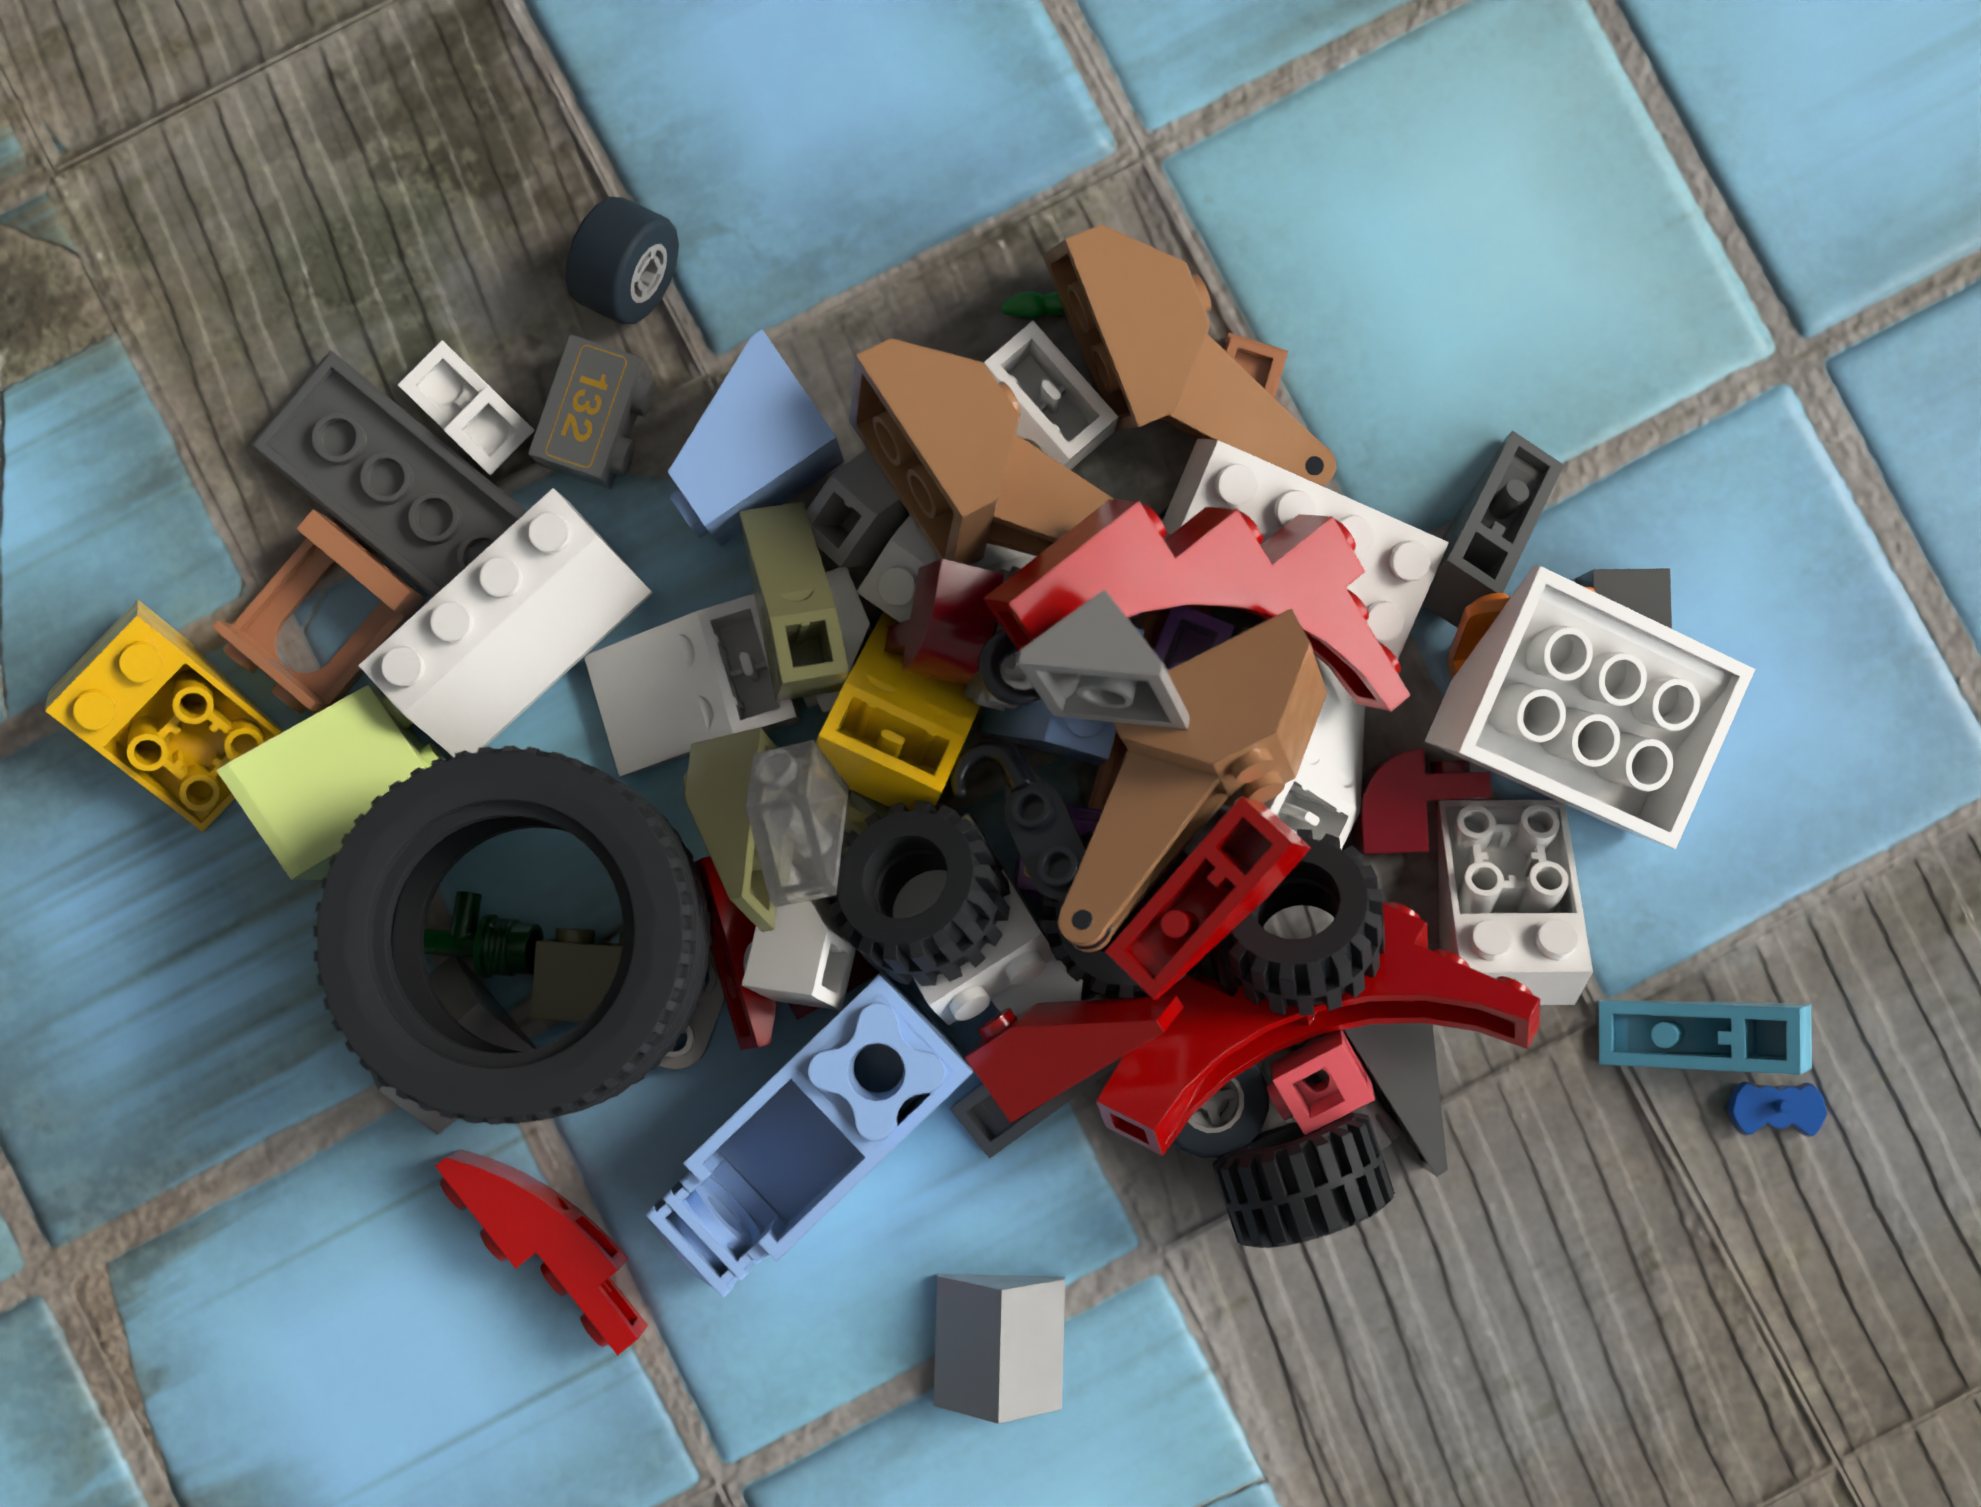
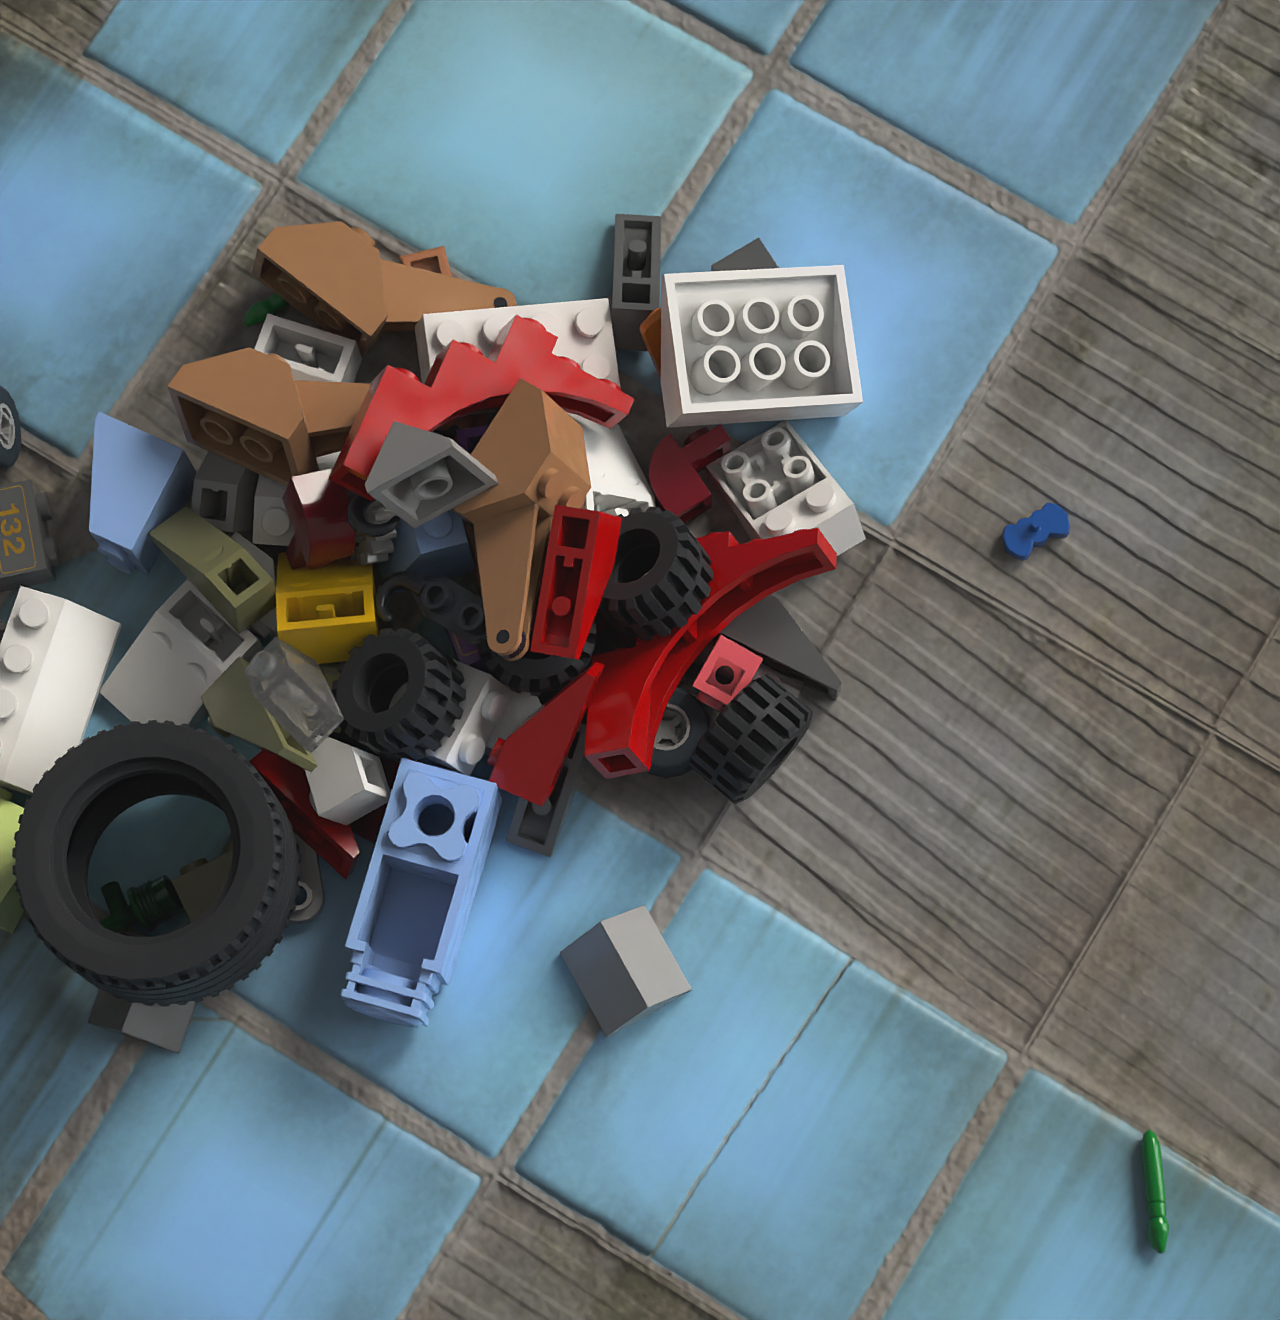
camera: 20 degrees left, 10 degrees down
red slope [435,1149,648,1356] -> none
medium azure slope [1599,1000,1812,1075] -> none

